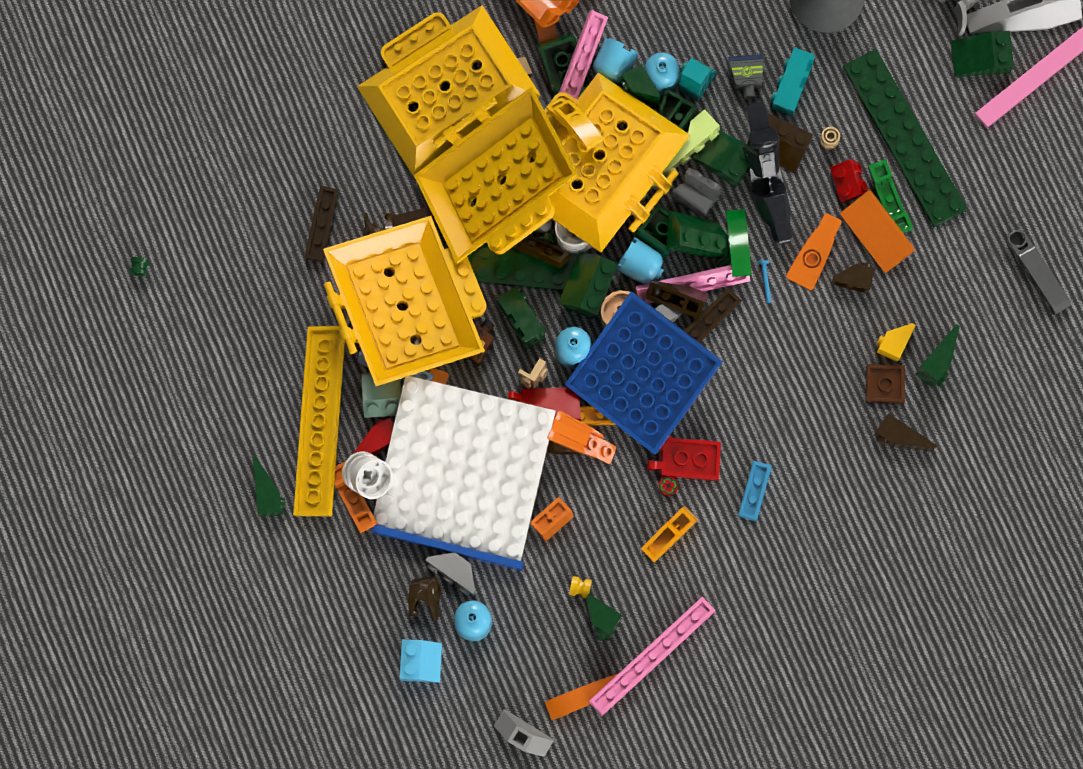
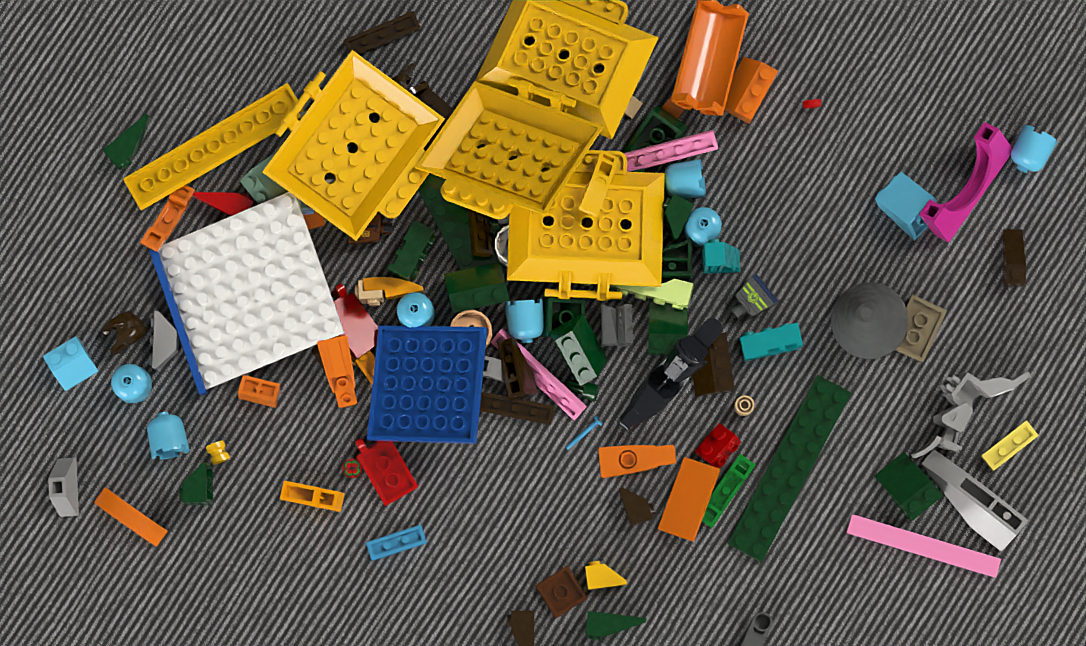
camera: 55 degrees right, 5 degrees up
white wheel [342,451,393,499] -> none
bright pink tile [589,597,715,716] -> none
green slope [726,209,751,277] -> none
none -> medium azure cylinder [147,412,190,460]
none -> light orange slope [363,277,424,300]

